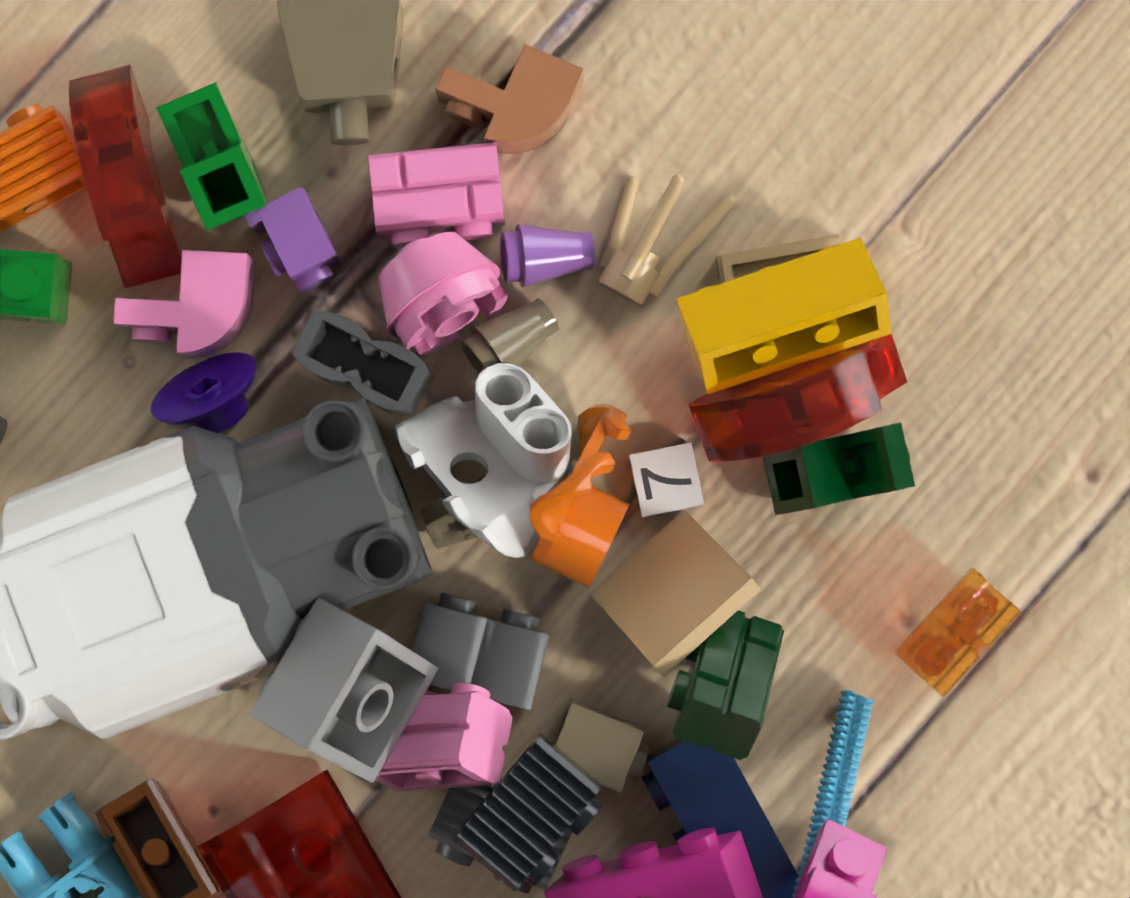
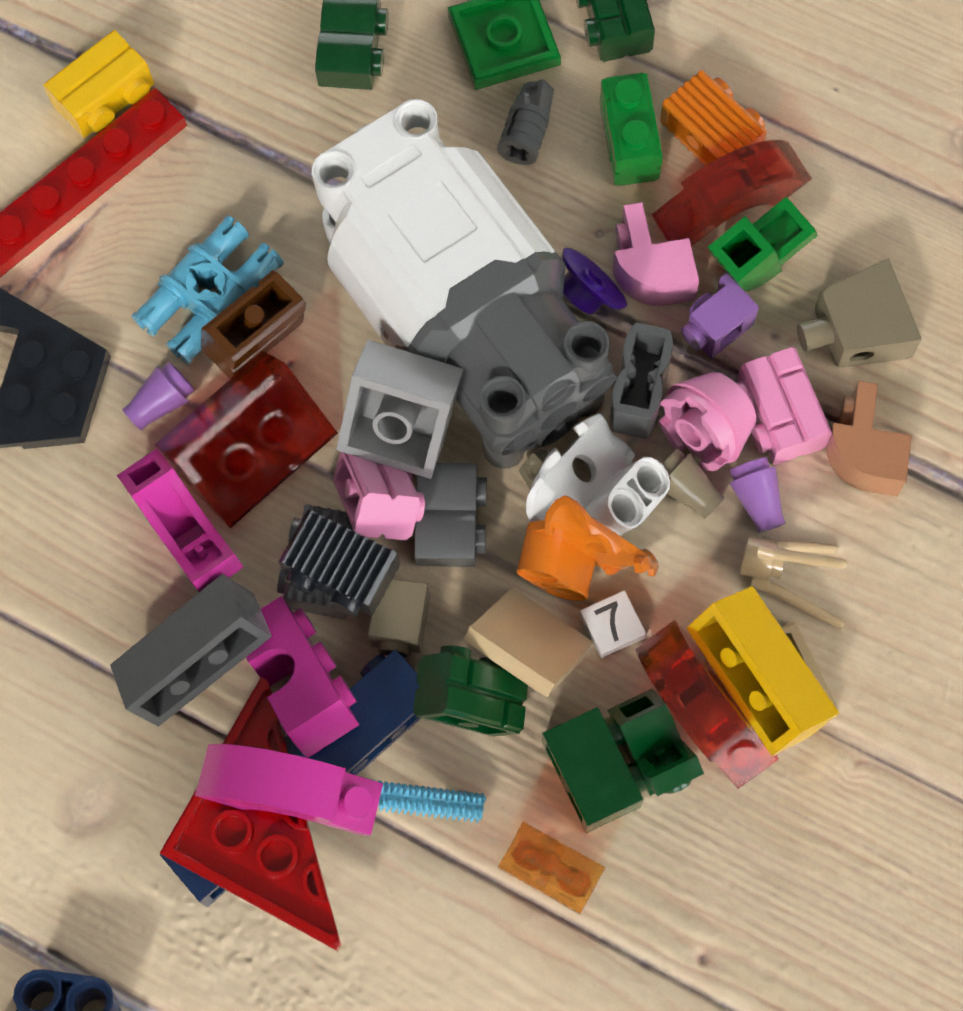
camera: 80 degrees right, 15 degrees down
none -> dark green brick [542,707,647,833]

